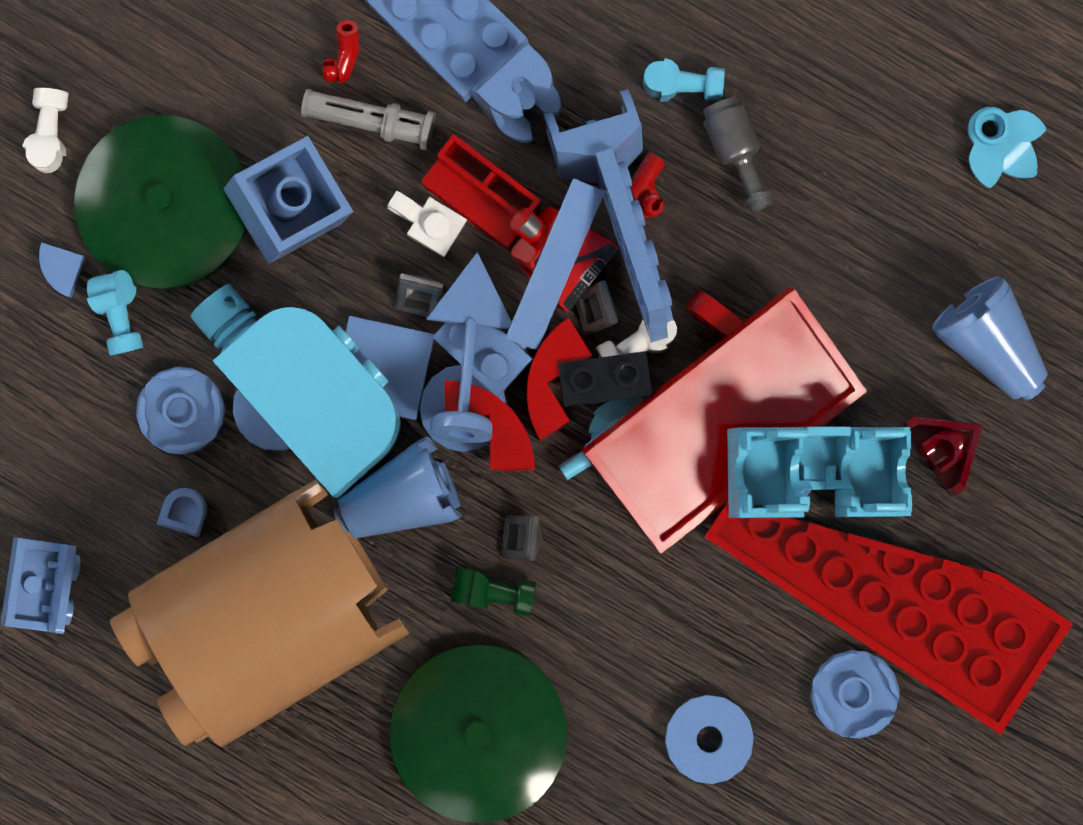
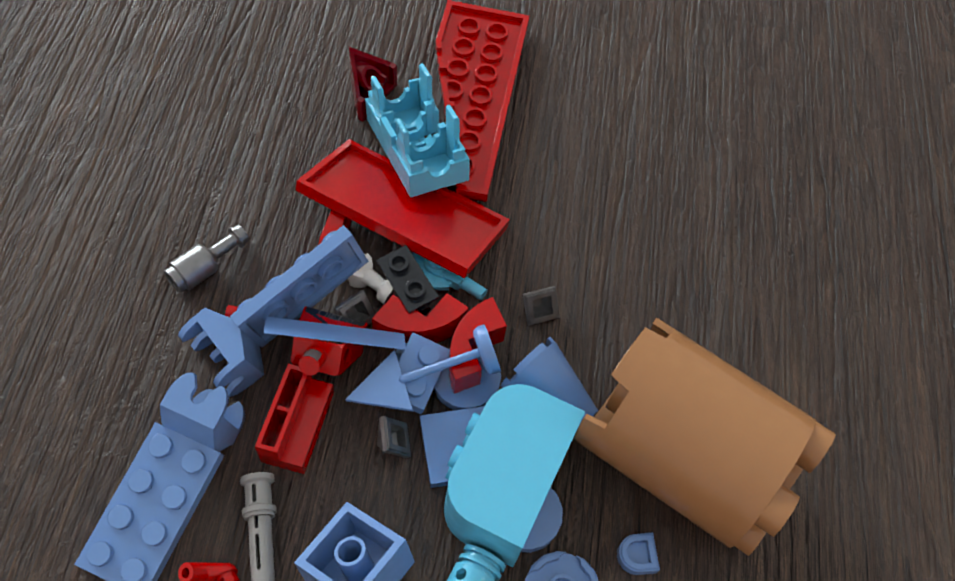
camera: 115 degrees left, 25 degrees down
white plate [387,191,467,258] -> none
dark green dish [390,645,567,823] -> none
dark green leg [450,567,536,617] -> none
medium azure leg [643,58,725,102] -> none
medium blue tile [665,695,754,784] -> none
medium blue tile [810,650,900,739] -> none
medium blue cone [932,276,1048,401] -> none
medium azure plate [968,107,1046,188] -> none

